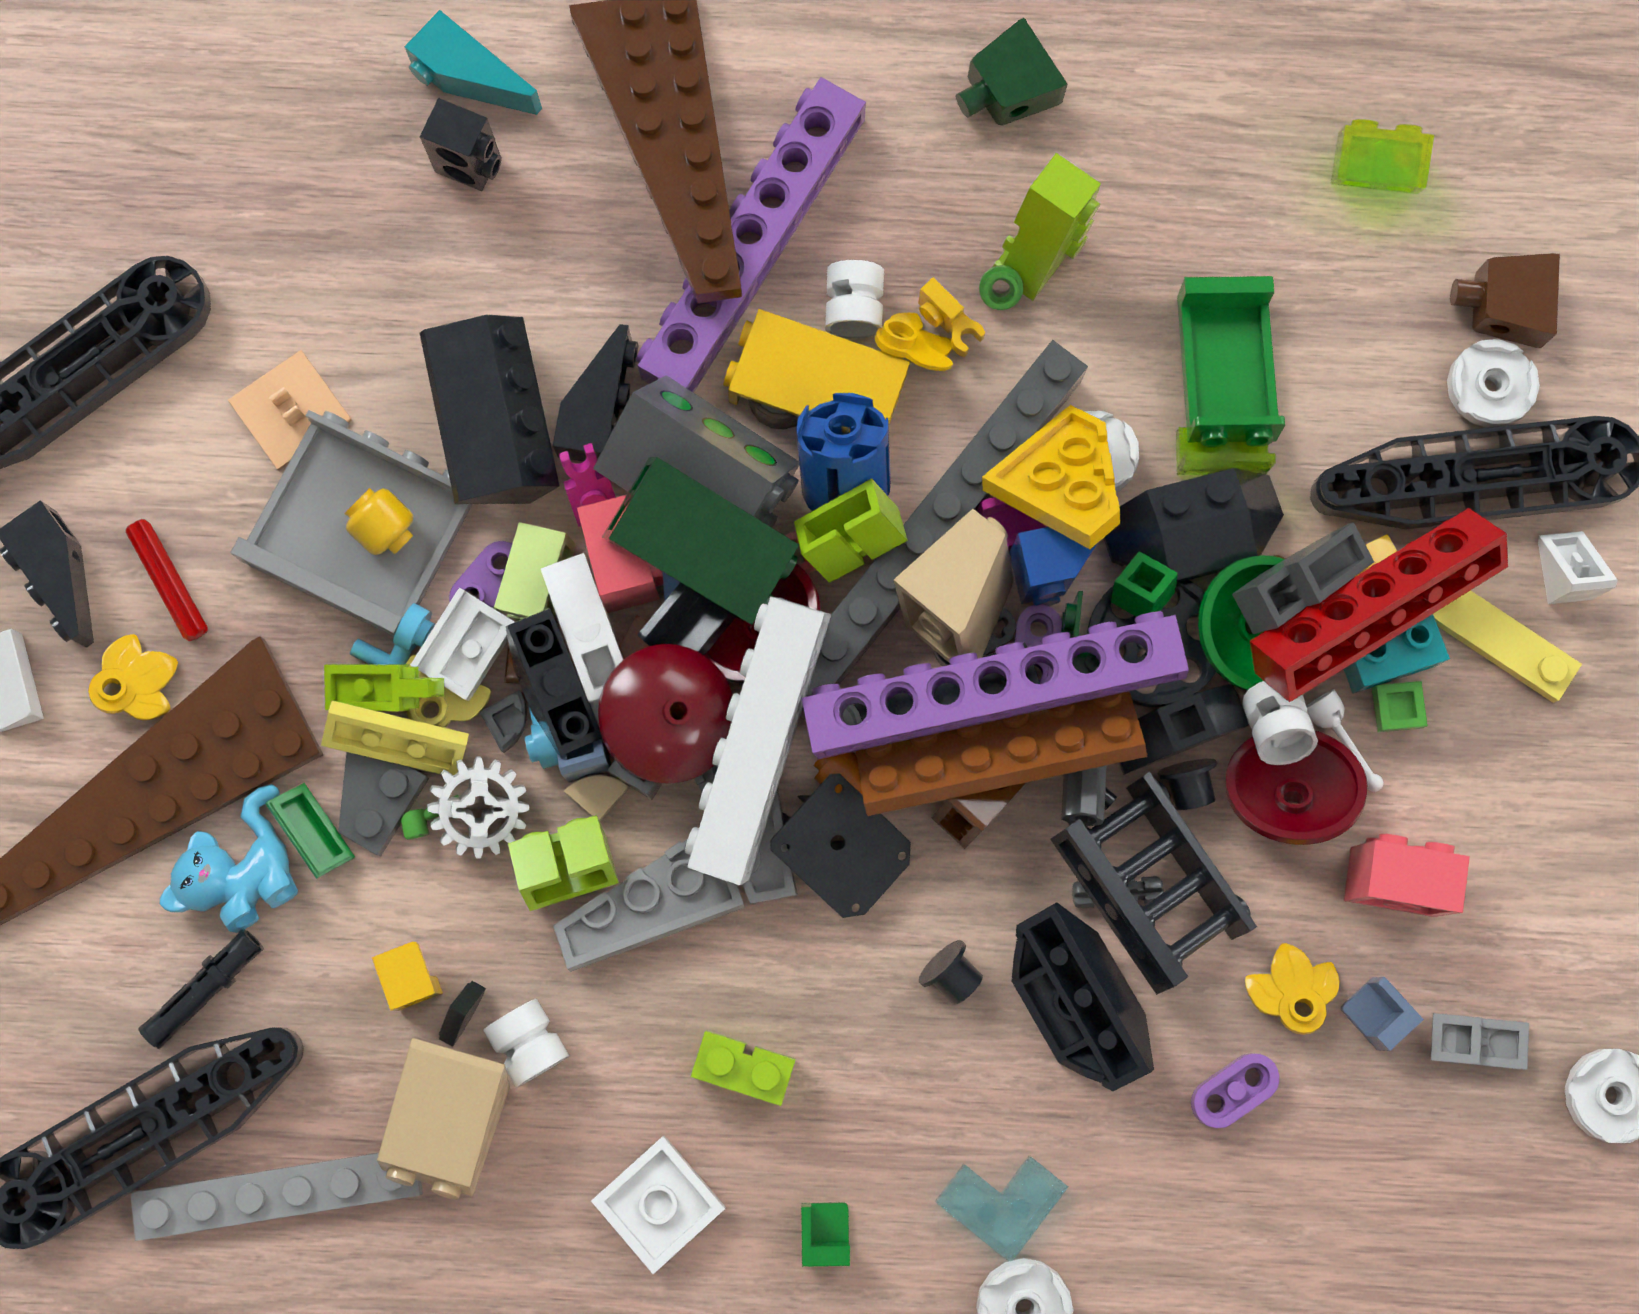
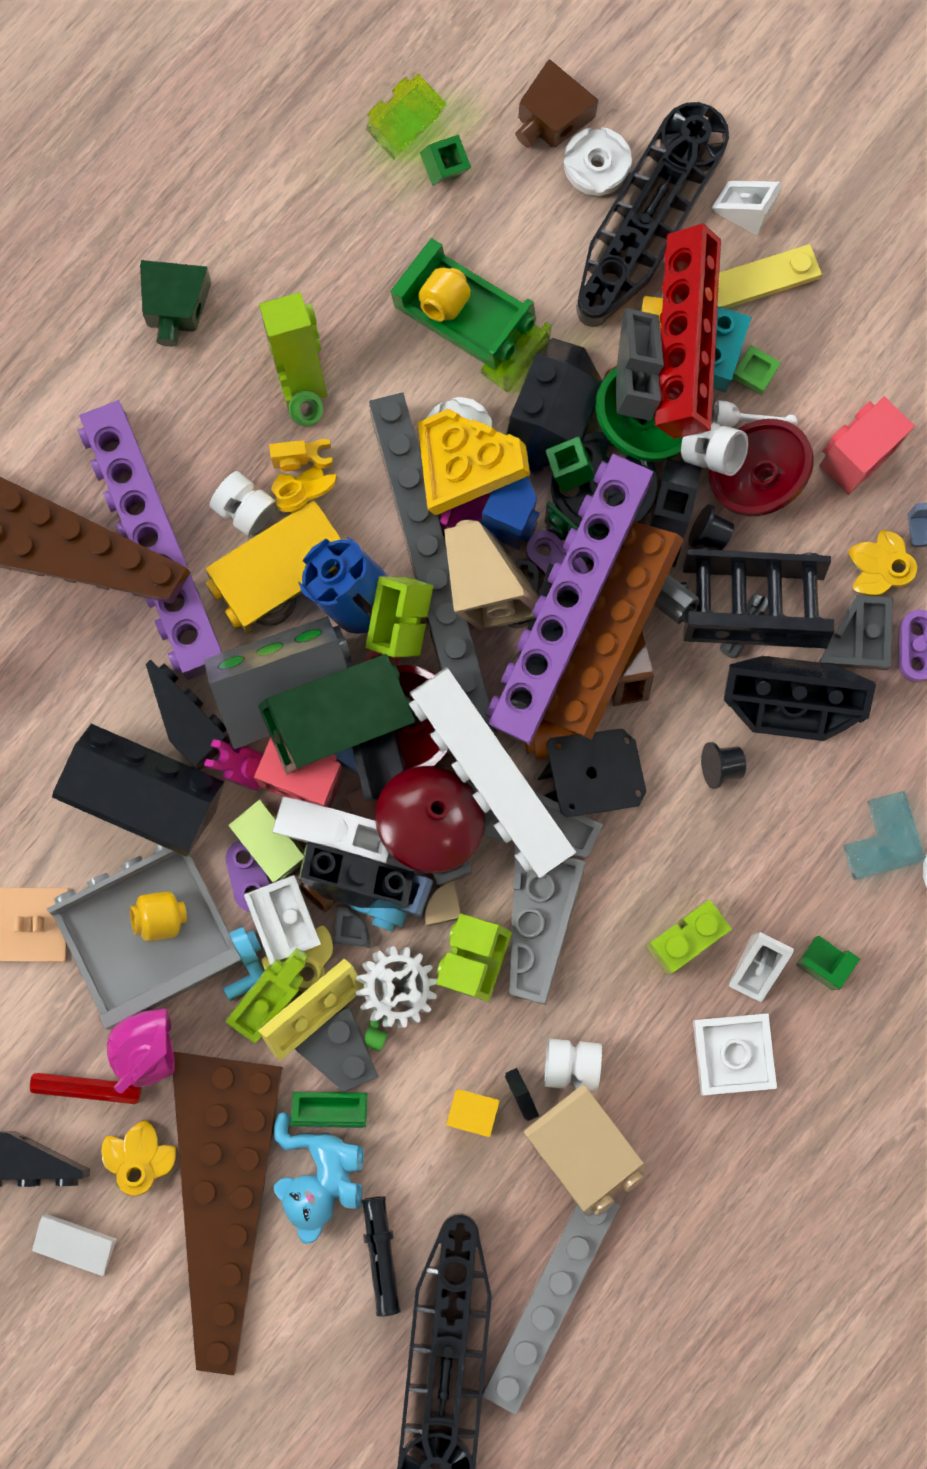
camera: 55 degrees left, 0 degrees up
none -> dark pink helmet [107,1008,175,1094]
none -> yellow head [419,268,471,322]
none -> green plate [420,134,472,186]
none -> white slope [728,932,794,1002]
none -> dark grey wing [819,595,893,670]

